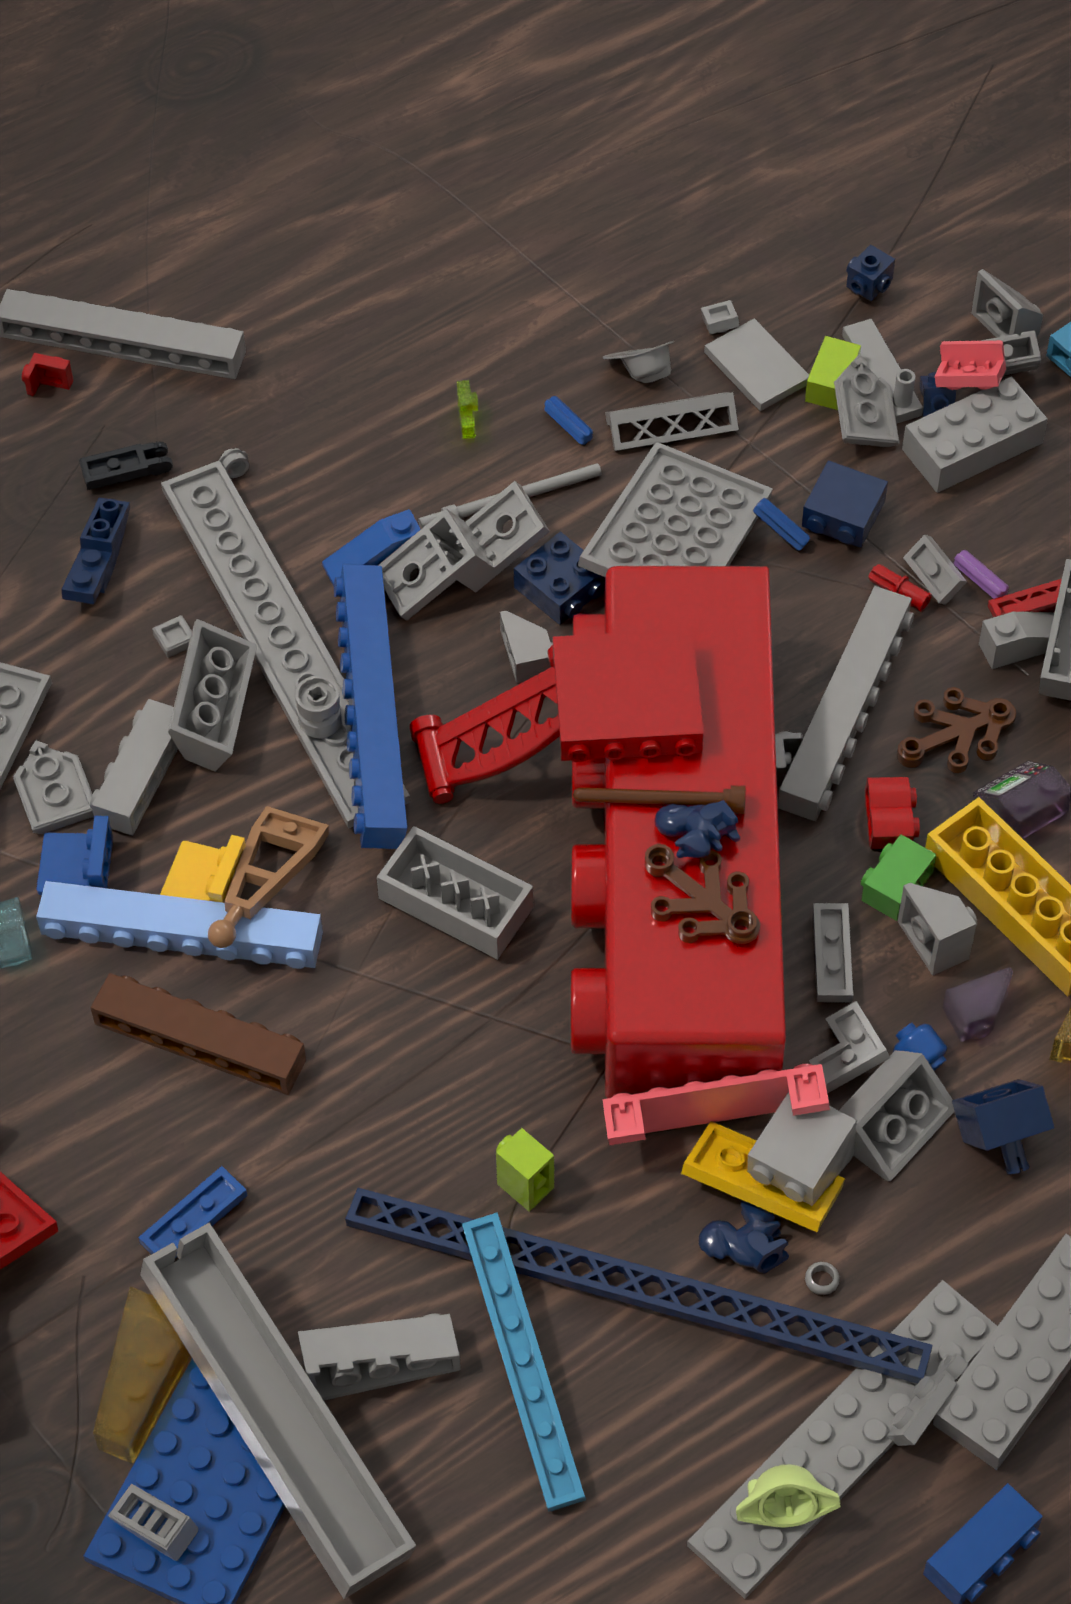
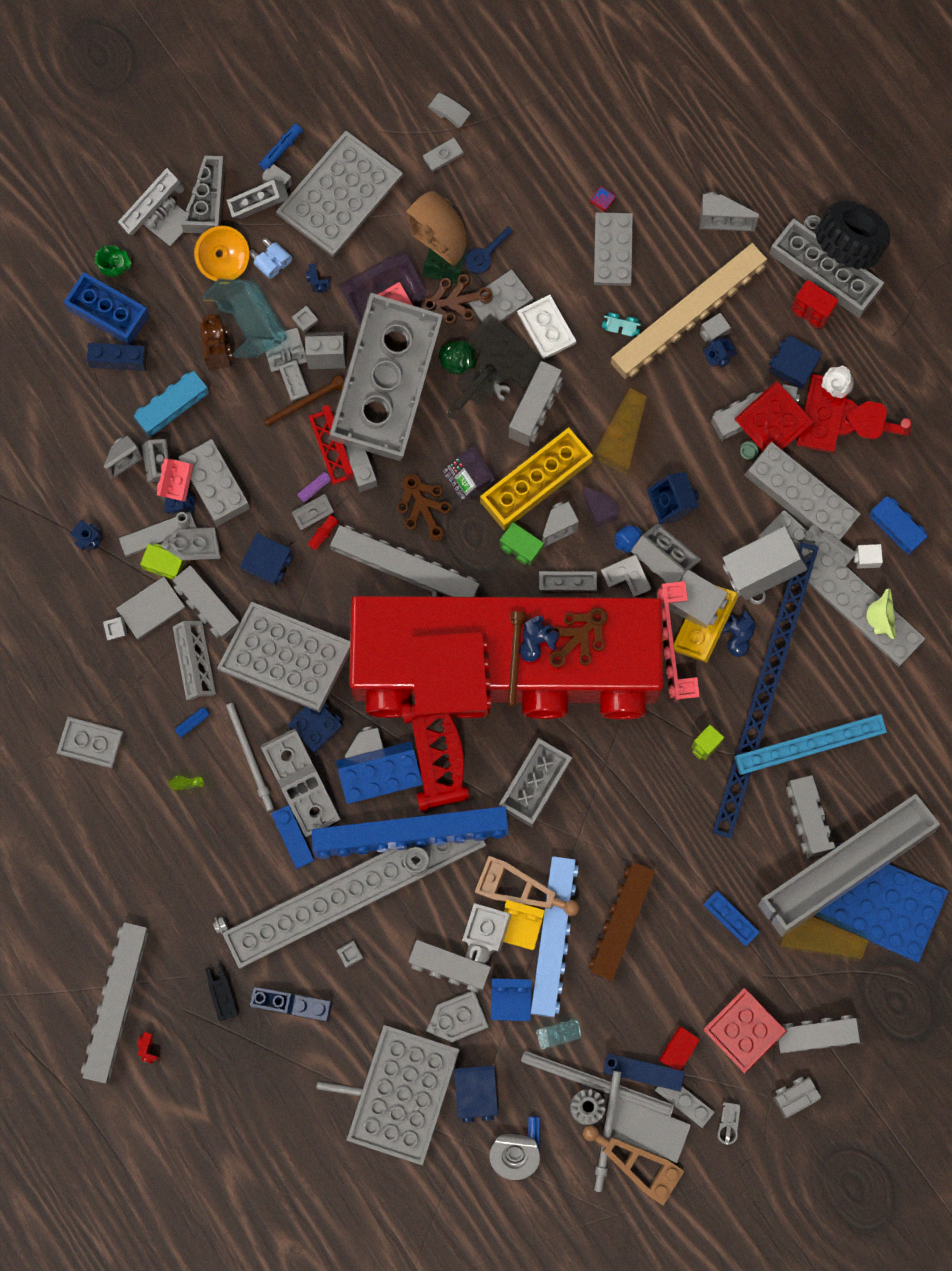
camera: 90 degrees left, 20 degrees up
light grey slope [108,1484,198,1561] -> none
light grey slope [168,619,257,772] -> none
light grey piece [603,341,674,383] -> none
blue axle [753,498,810,551] -> none
red brick [865,777,920,849] -> none
none -> light grey tile [57,717,124,769]
none -> light grey brick [173,566,240,640]
none -> blue brick [336,741,422,804]
none -> light grey plate [462,903,512,965]
none -> light grey brick [722,526,808,600]
none -> white brick [853,544,883,569]

